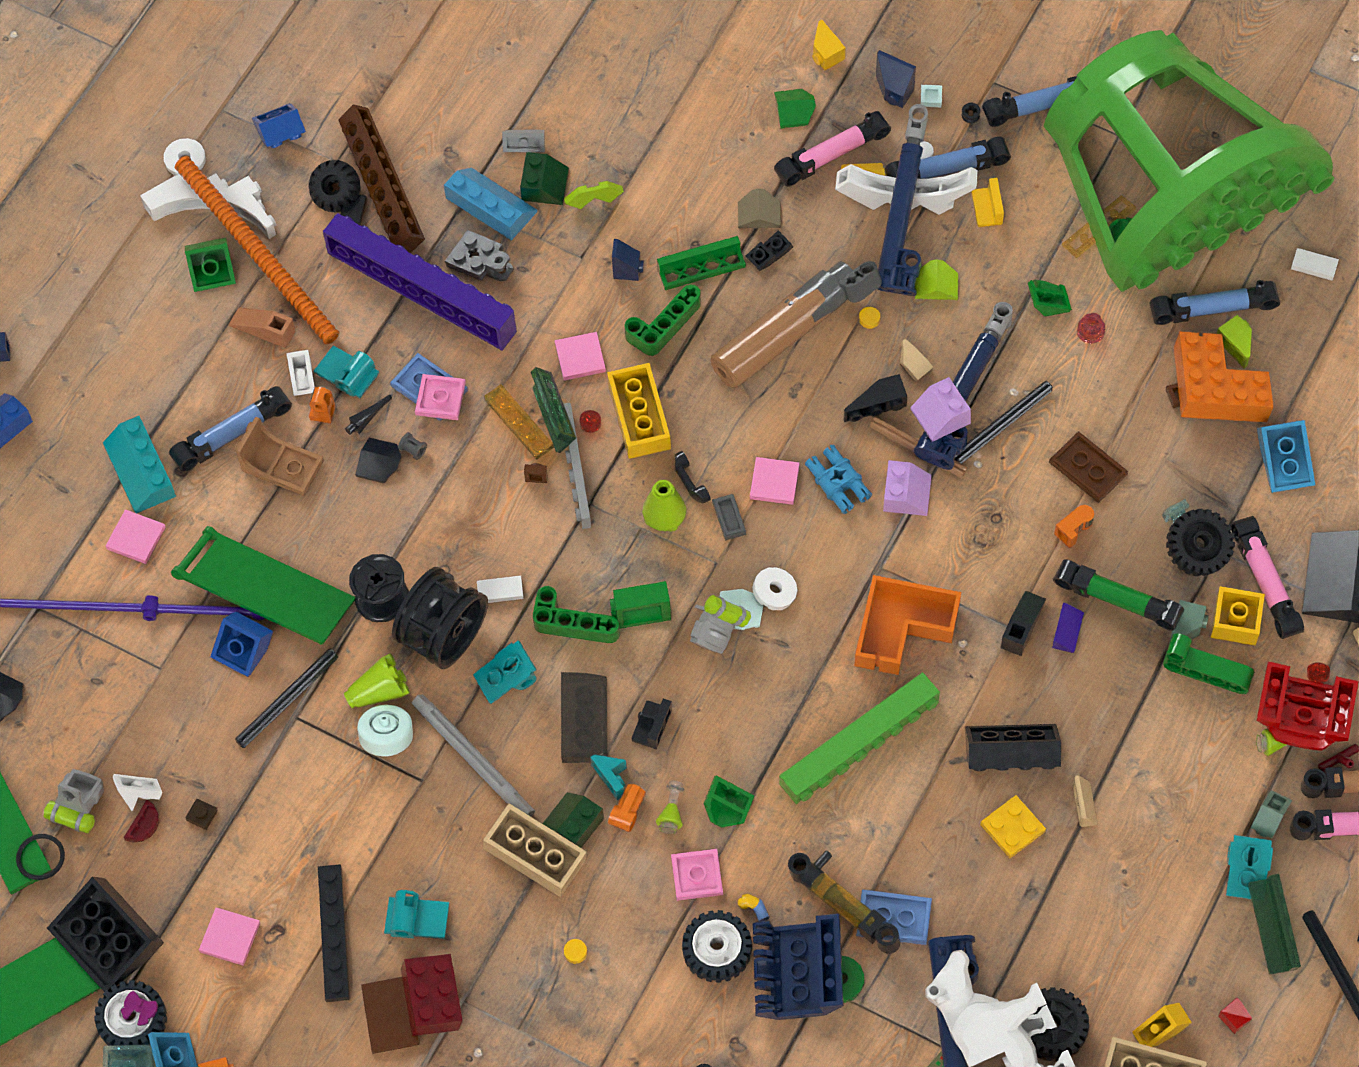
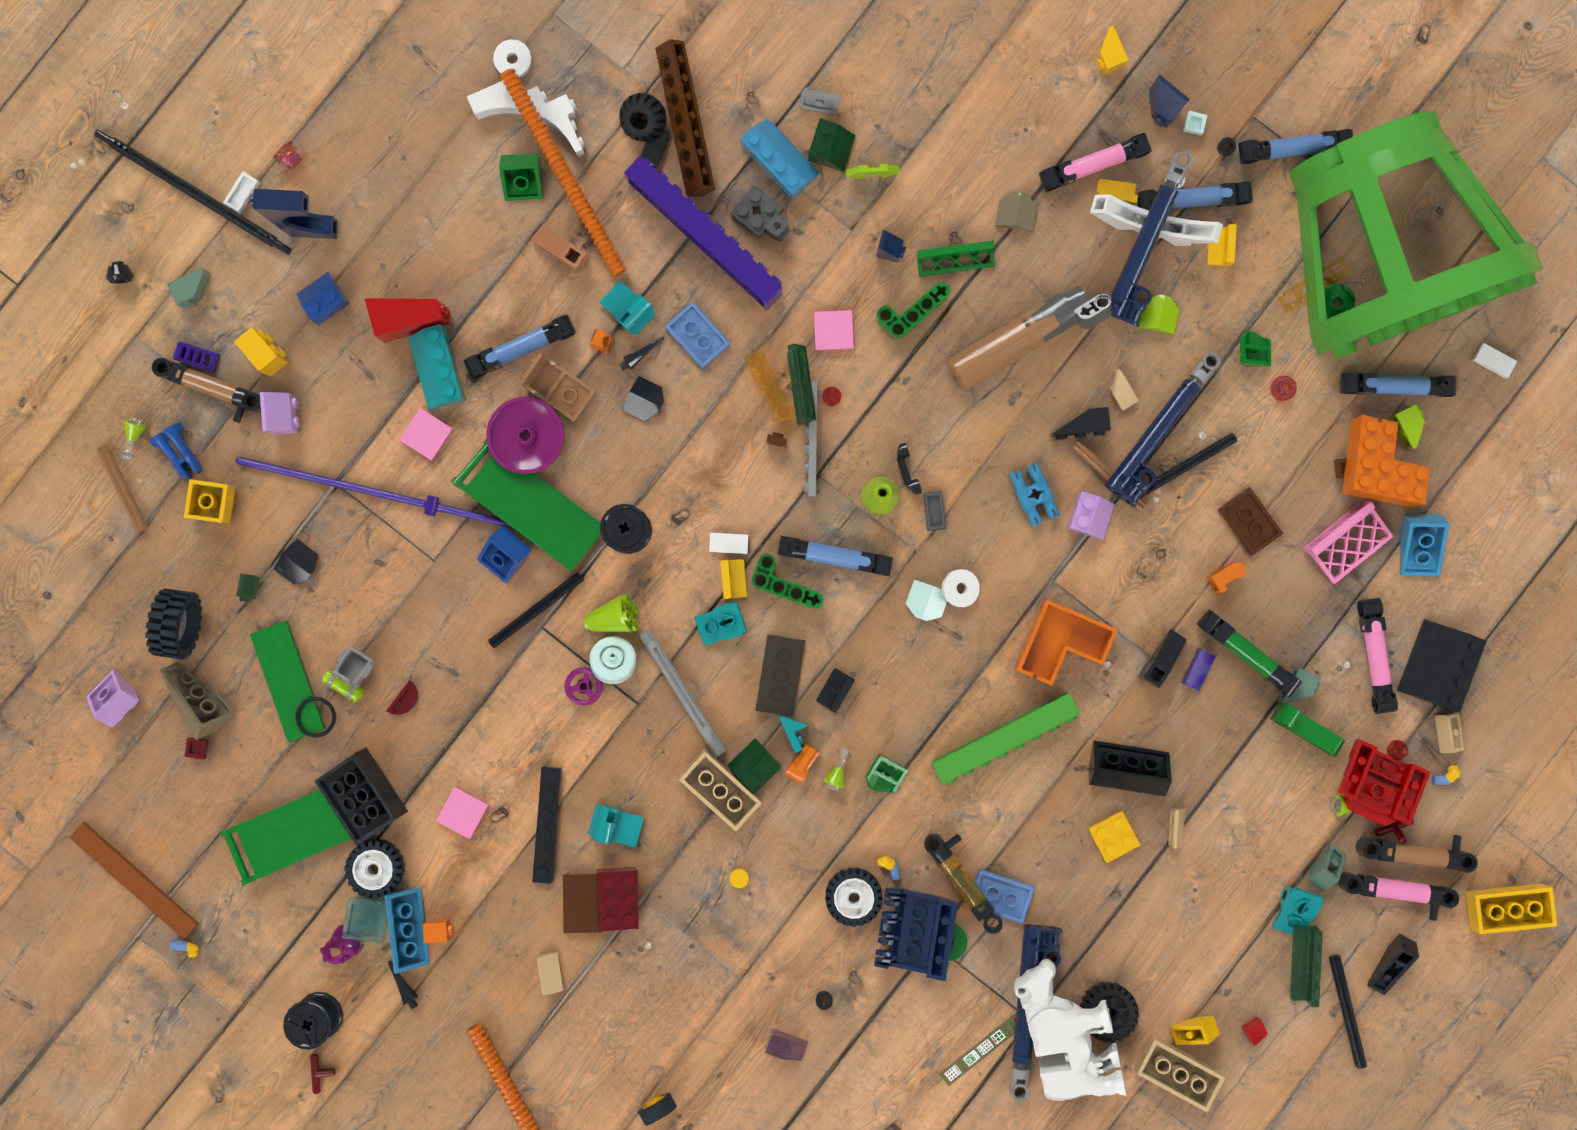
camera: 10 degrees right, 25 degrees up
white slope [113,774,162,811] -> none
magenta piece [121,991,158,1026] -> none
dark brown plate [185,798,218,830] -> none
blue slope [252,103,306,148] -> none
white slope [286,350,315,396] -> none
black wheel [392,567,488,669] -> none
dark grey bush [398,432,427,460] -> none
bright pink tile [415,374,466,420] -> none
yellow brick [607,363,671,459] -> none
green window [609,581,671,629] -> none
bright pink tile [671,849,723,901] -> none
light grey piece [690,595,751,654] -> none
black slope [746,230,793,271] -> none
bright pink tile [750,457,799,505] -> none
green slope [774,89,816,129] -> none
yellow piece [859,307,880,329] -> none
lavender slope [911,377,971,442] -> none
clear light blue tile [1162,499,1190,522] -> none
black wheel [1166,509,1235,576] -> none
yellow brick [1211,586,1265,646] -> none
none -> red slope [364,298,452,343]
none -> magenta dish [486,397,564,474]
none -> magenta piece [564,667,603,706]
none -> yellow panel [720,559,747,599]
none -> piece [777,536,893,577]
none -> bright pink fence [1303,500,1394,584]

